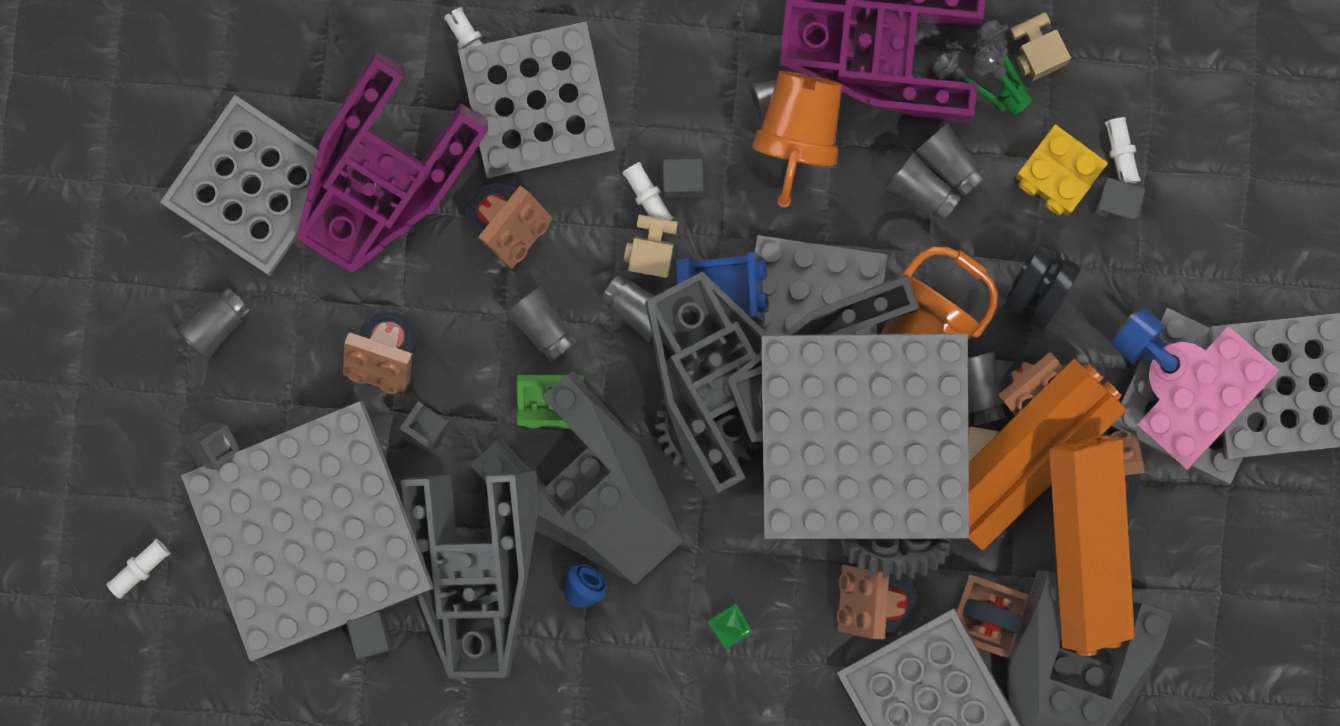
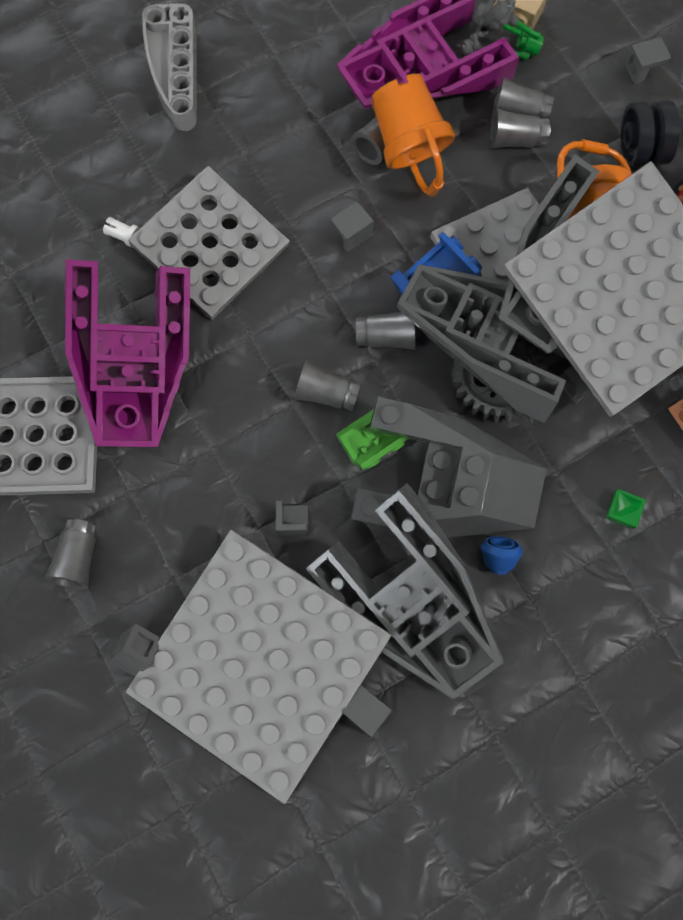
camera: 40 degrees left, 10 degrees down
white pin [106,538,170,599] -> none
nougat plate [343,311,418,396] -> none
nougat plate [466,184,553,269] -> none
white pin [622,162,674,220] -> none
tan brick [624,214,678,278] -> none
yellow plate [1015,124,1108,217] -> none
white pin [1105,117,1141,184] -> none

